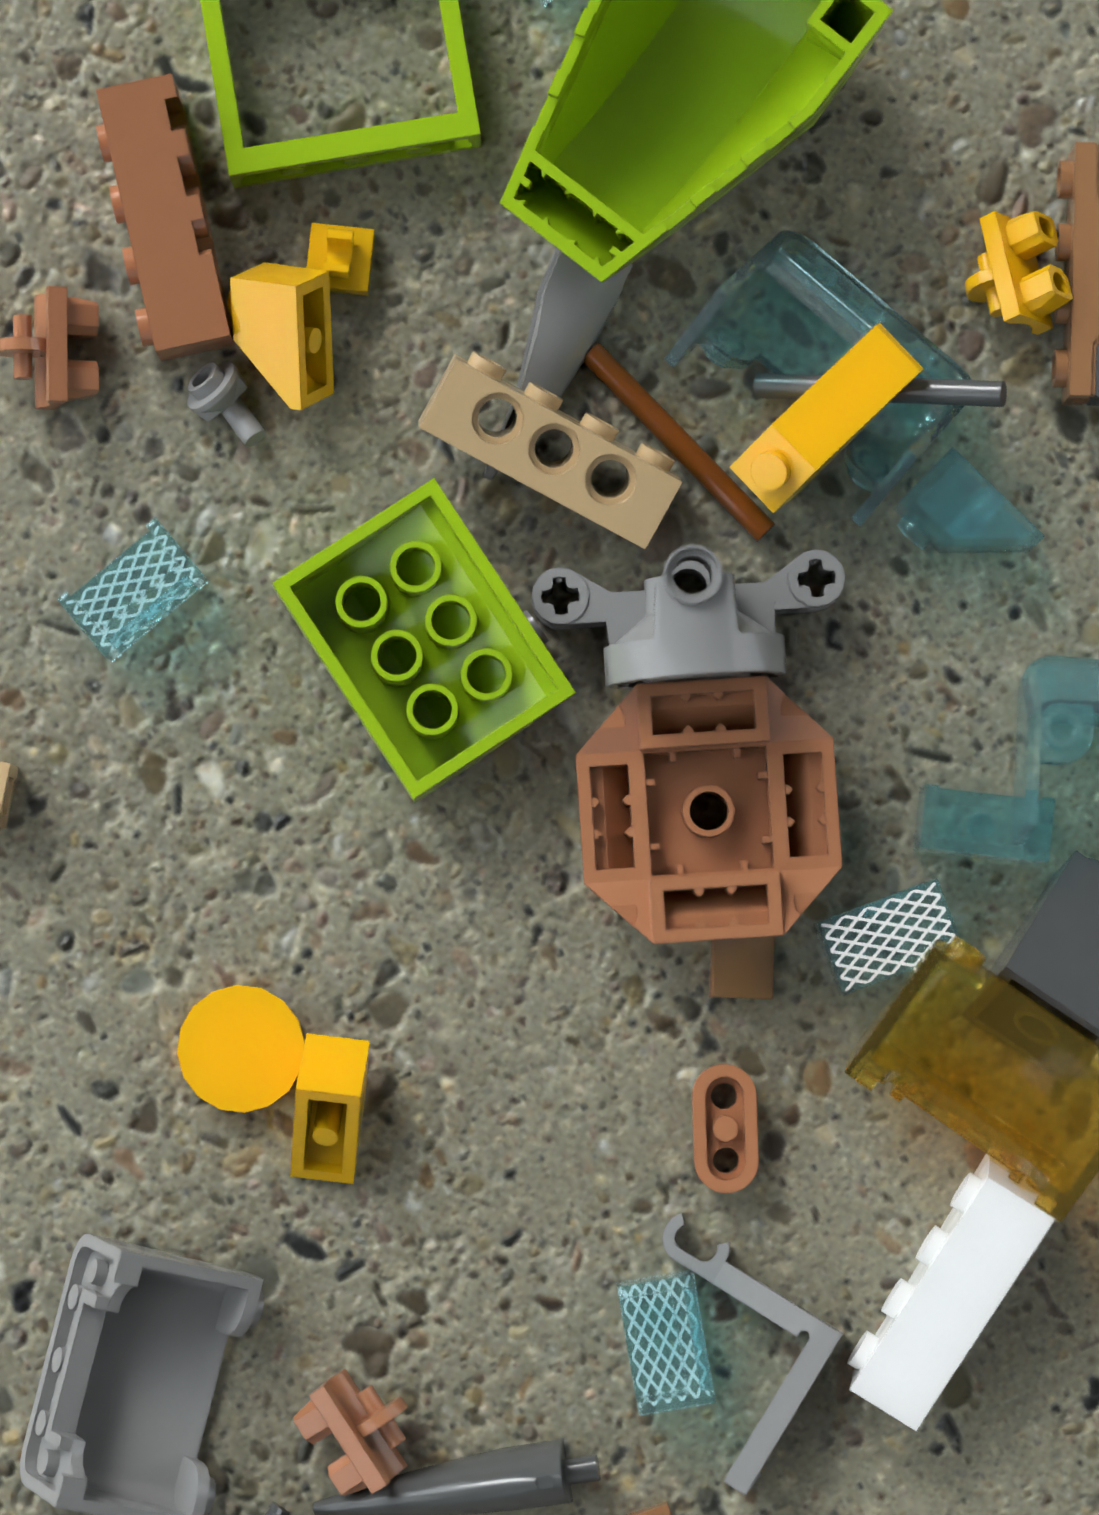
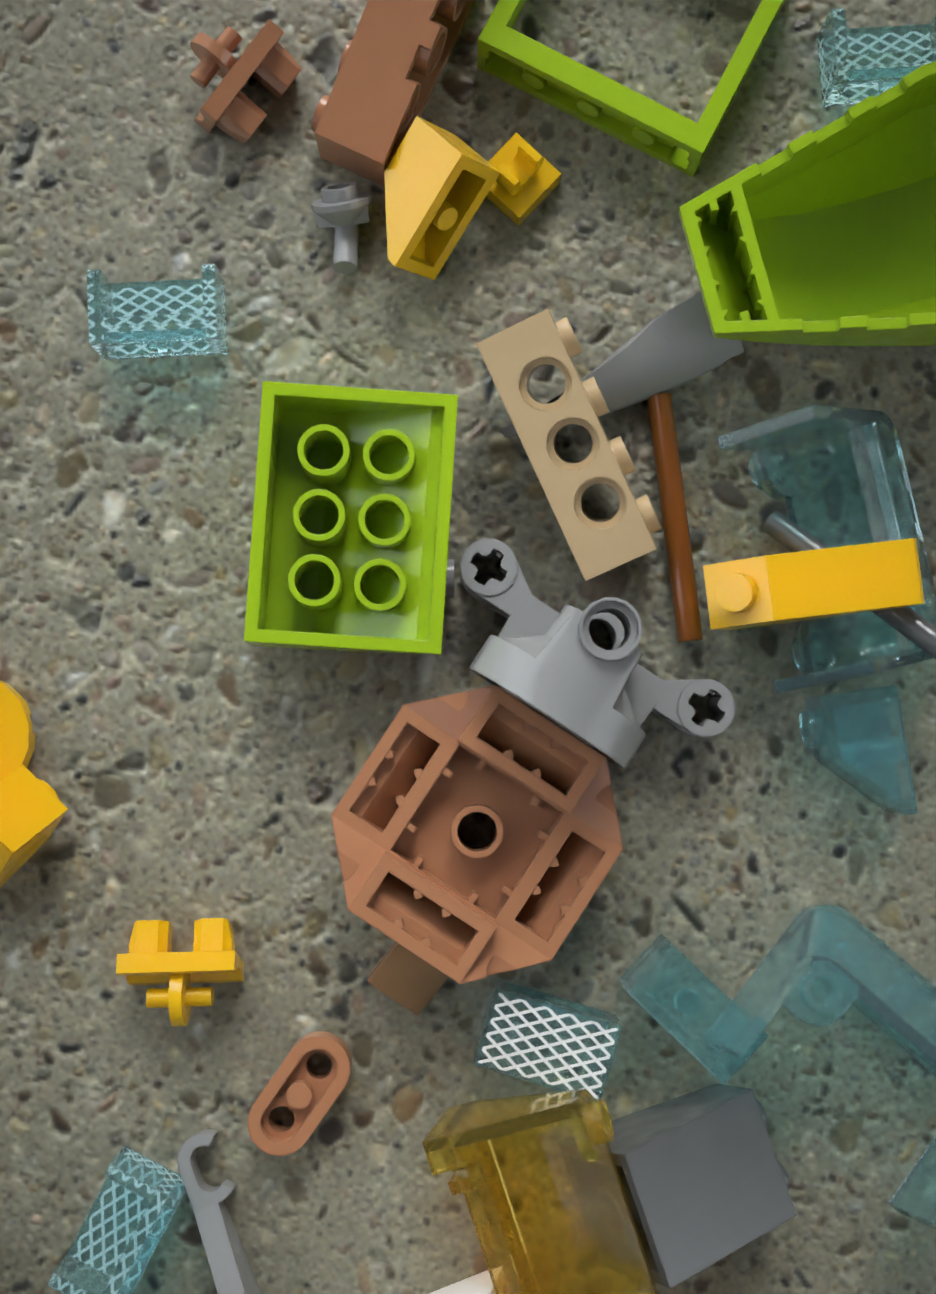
camera: 30 degrees right, 0 degrees up
none -> yellow hips [116,918,244,1027]

